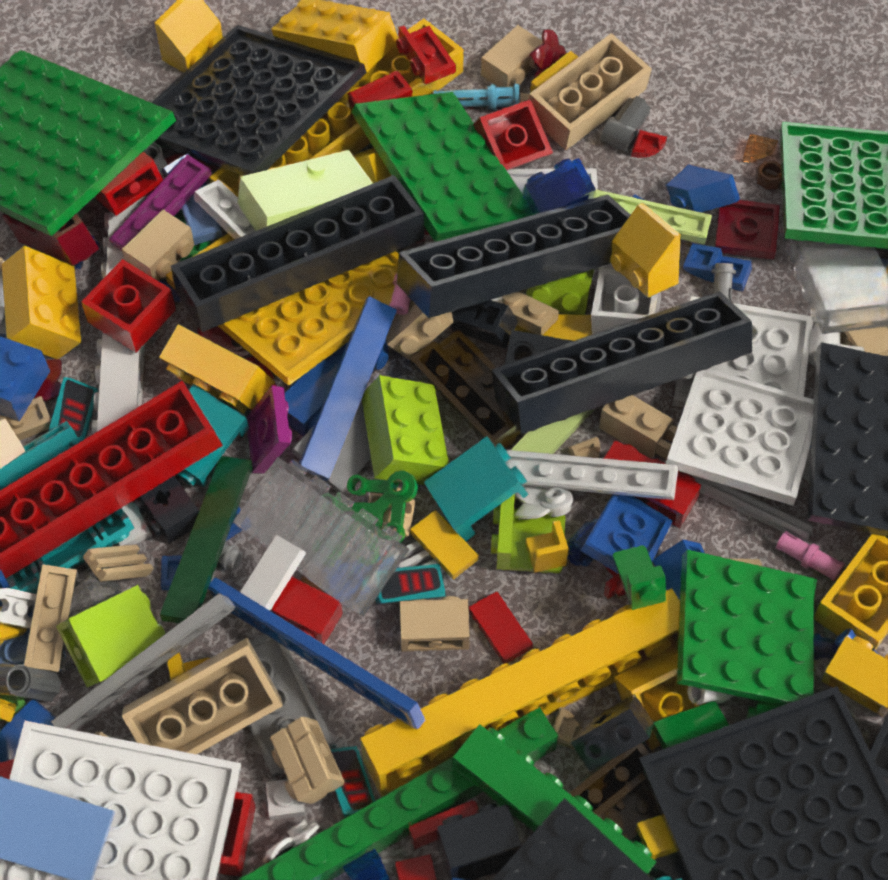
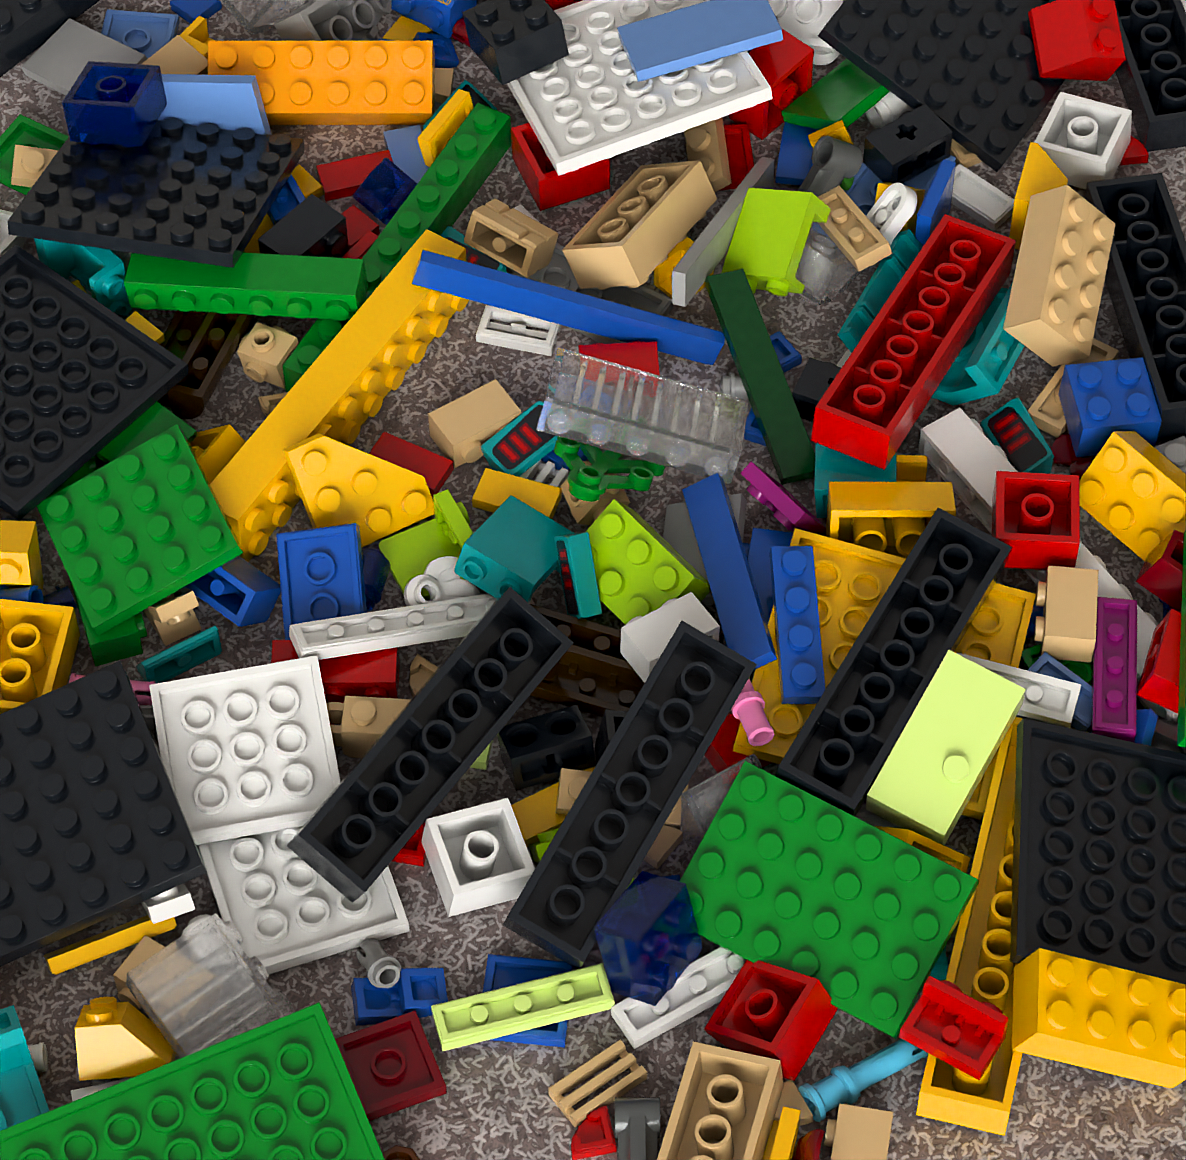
camera: 150 degrees right, 5 degrees down
tan tile [83,544,154,582] -> none
white tile [240,534,306,610] -> none
white plate [263,819,319,864] -> none
red tile [347,70,413,107] -> none
yellow panel [525,520,569,573] -> none
black brick [570,694,654,771] -> none
yellow slope [610,203,680,297] -> none
green bracket [613,545,666,610] -> none
blue slope [666,164,740,213] -> none
none -> teal slope [136,625,222,684]
none -> tan brick [237,322,299,389]
none -> yellow plate [283,433,435,548]
none -> white tile [476,305,561,356]
none -> tan tile [548,1040,647,1128]
none -> teal slope [554,532,602,619]
none -> white brick [620,592,720,683]
none -> blue plate [769,546,825,704]

